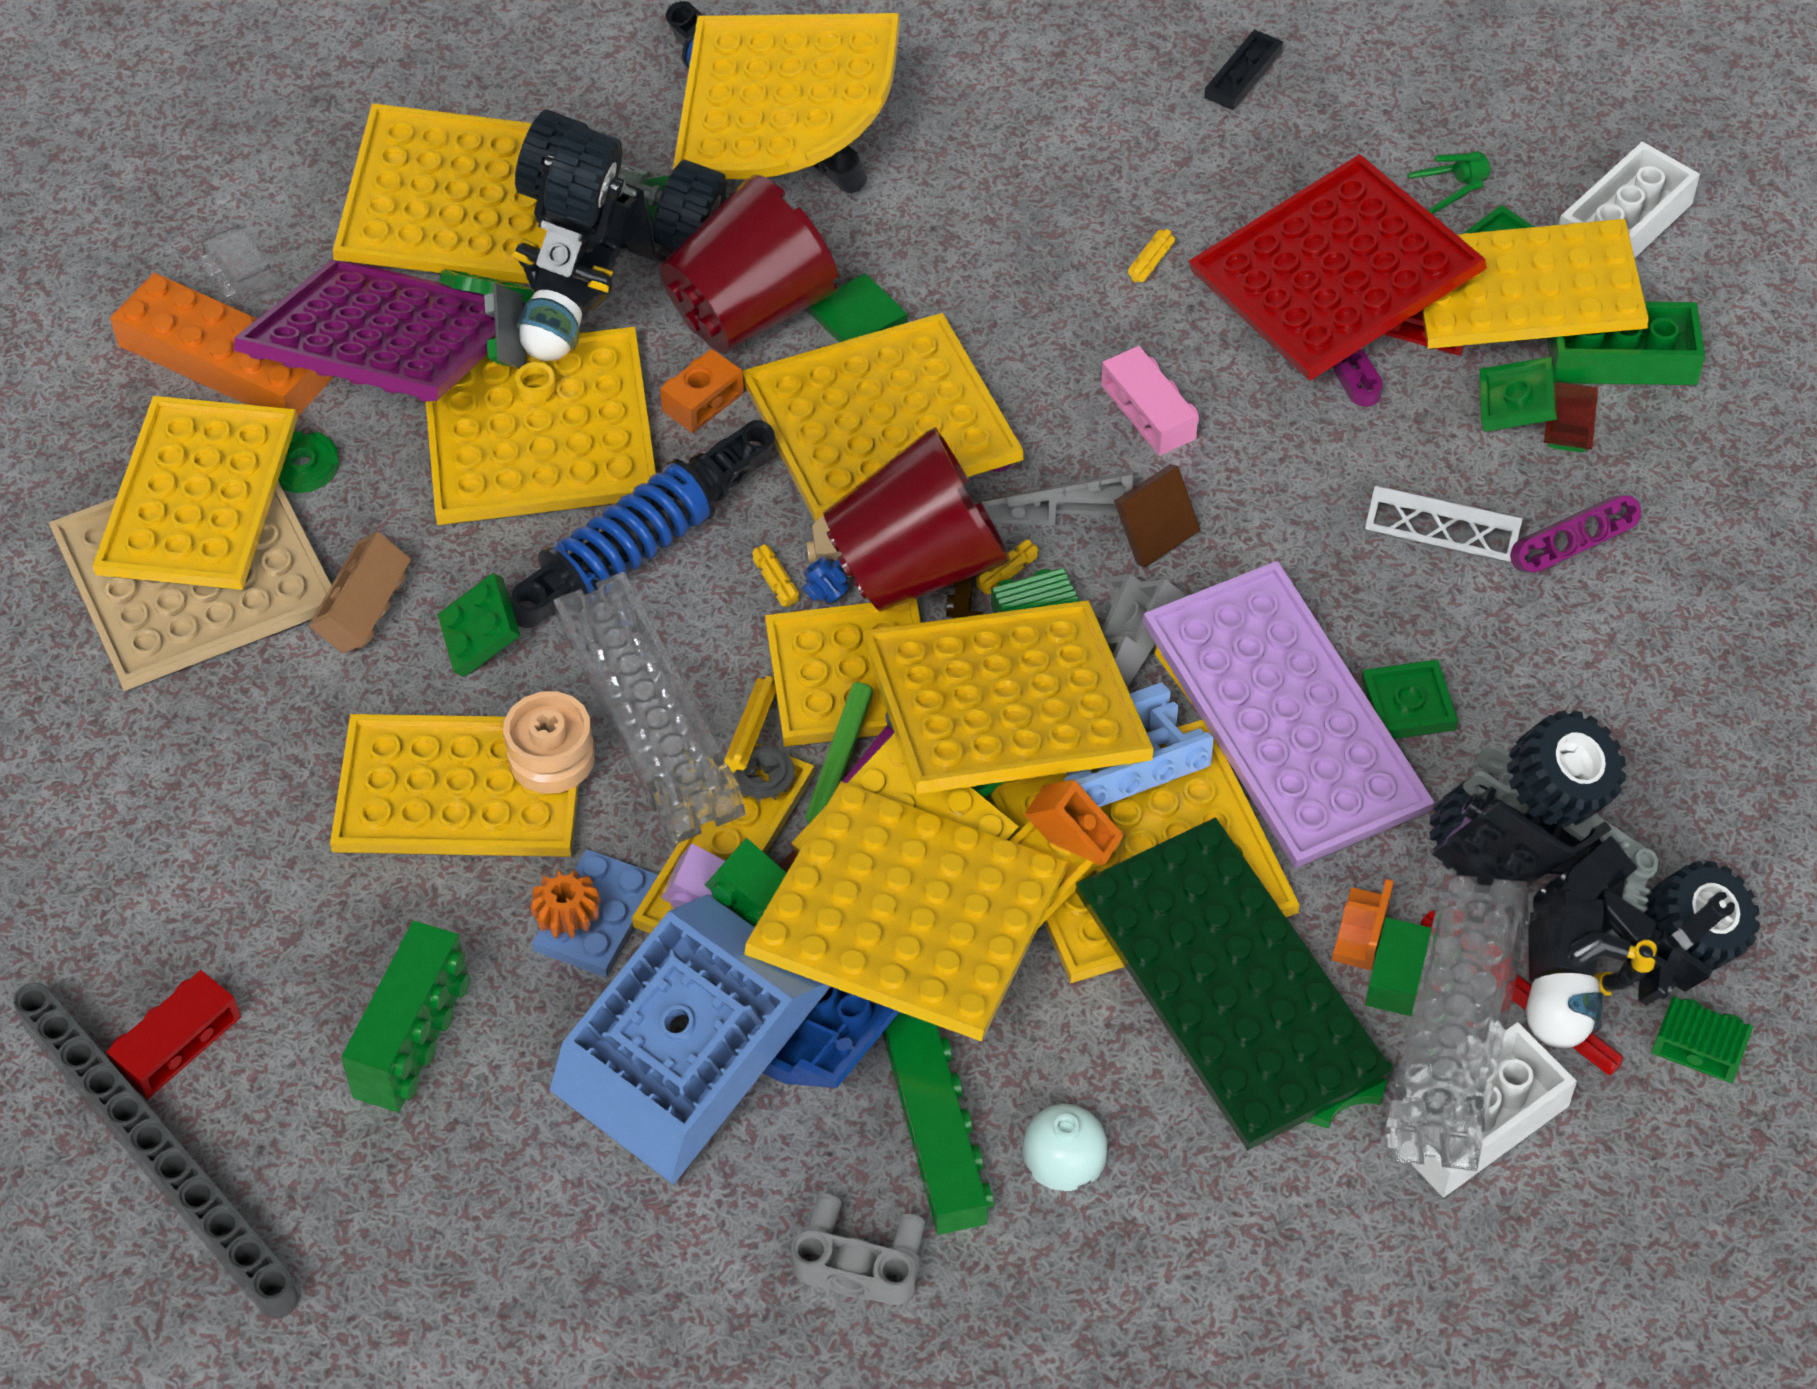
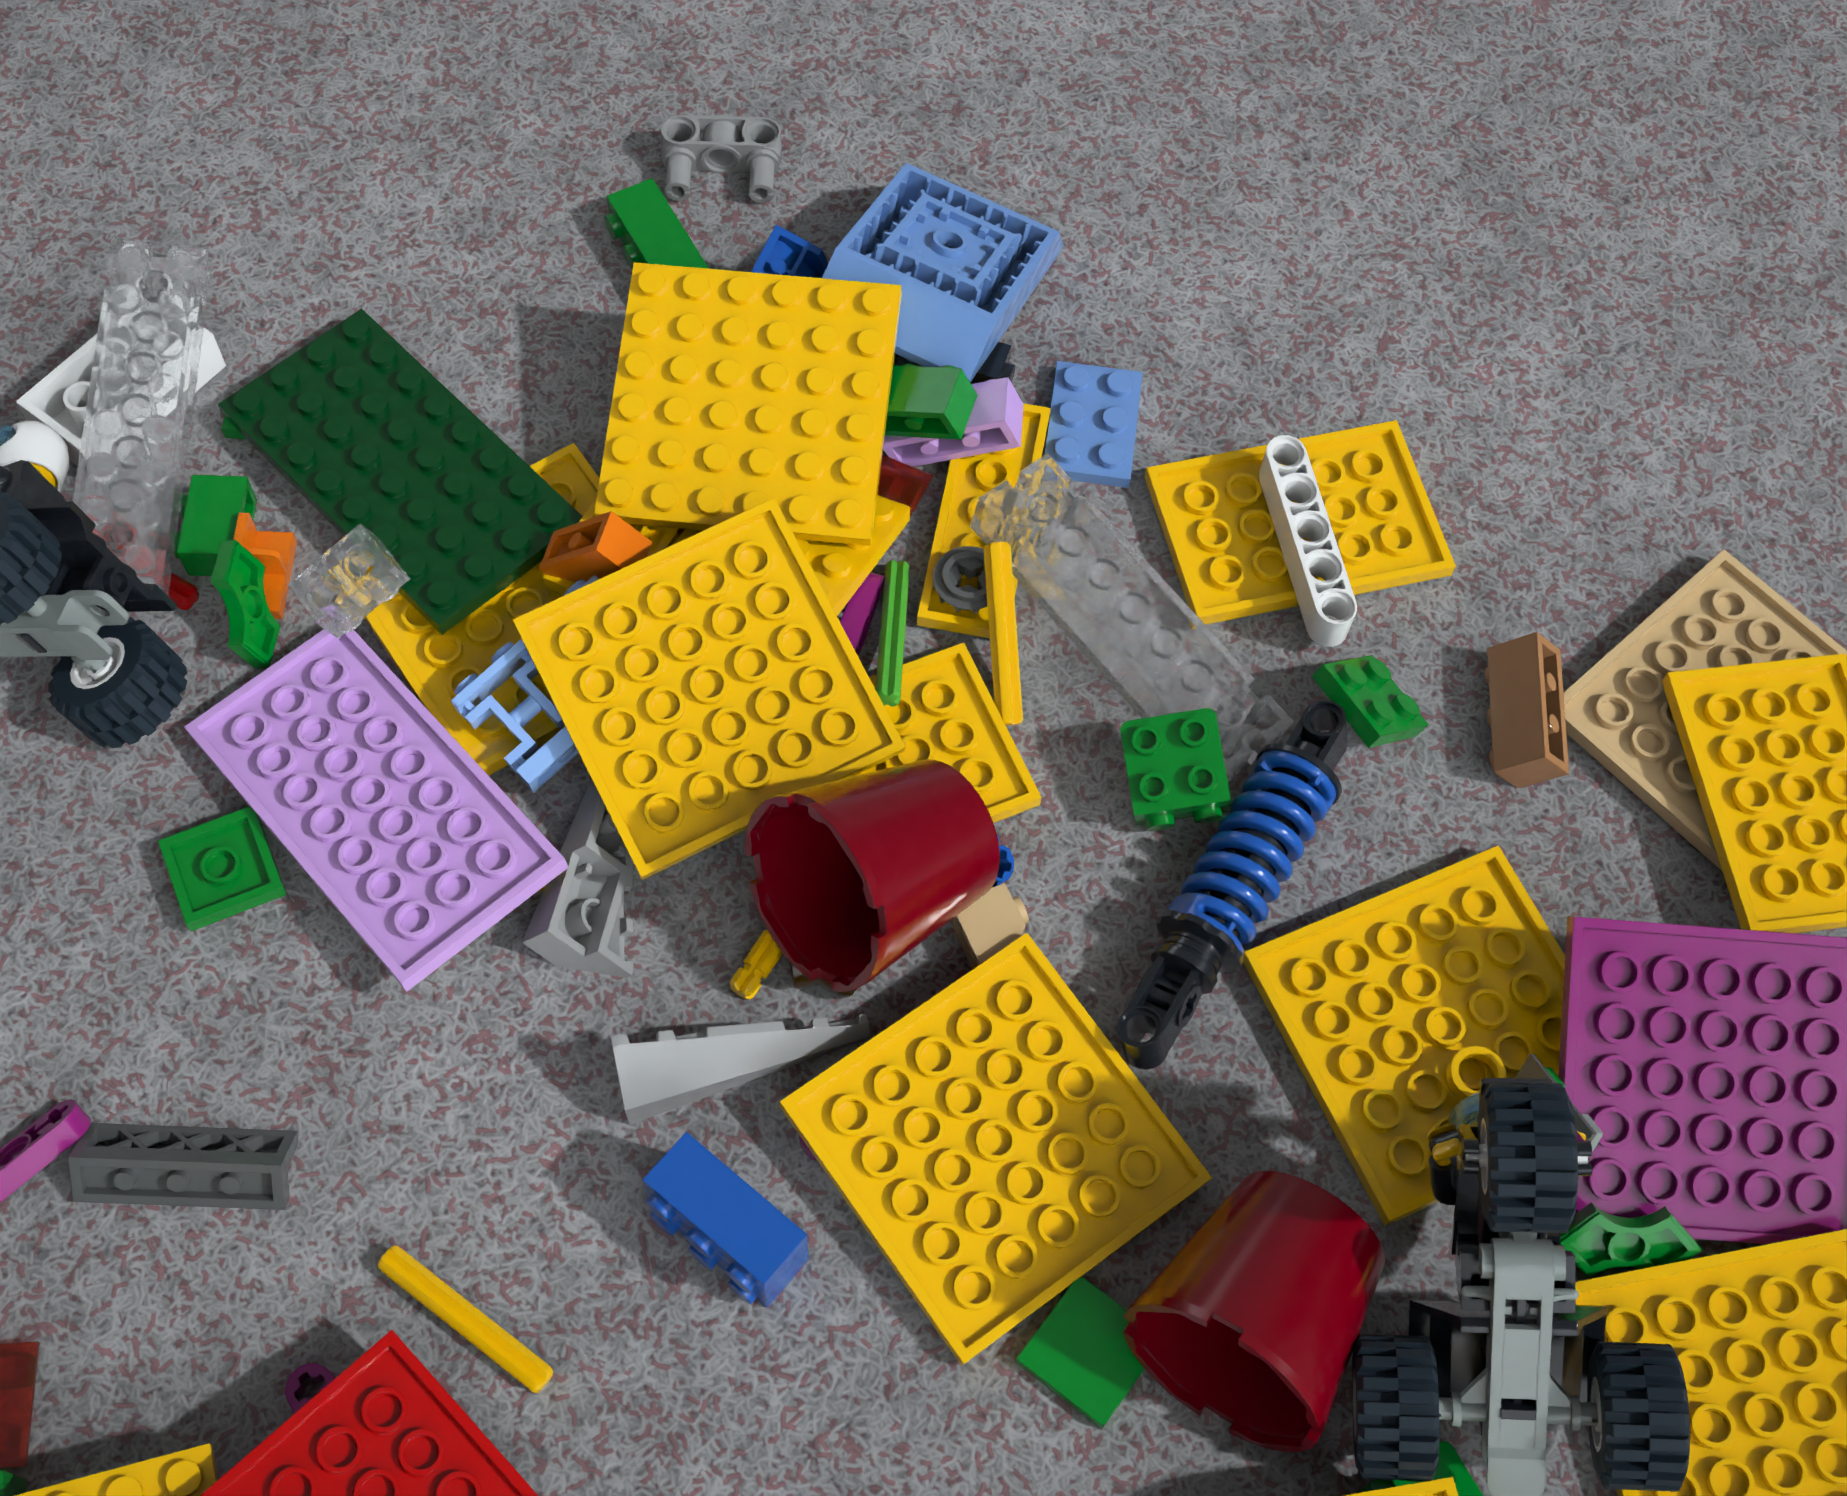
camera: 160 degrees right, 10 degrees up
dark grey beam [13,983,298,1319] -> none
red brick [106,969,241,1100] -> none
green tile [278,431,339,493] -> none
green brick [341,920,470,1113] -> none
light nougat wheel [503,691,595,794] -> none
orange gear [530,868,601,939] -> none
orange brick [660,348,744,433] -> none
yellow axle [752,544,799,608] -> none
green brick [991,567,1079,613] -> none
light aqua cylinder [1022,1103,1108,1191] -> none
bright pink brick [1101,346,1199,456] -> none
reddish brown tile [1114,464,1200,567] -> none
green plate [1480,356,1557,432] -> none
none -> green tile [210,540,280,669]
none -> clear brick [287,524,410,639]
none -> yellow axle [377,1245,554,1393]
none -> blue brick [642,1132,809,1308]
none -> green bracket [1120,708,1231,831]
none -> white beam [1259,435,1357,647]

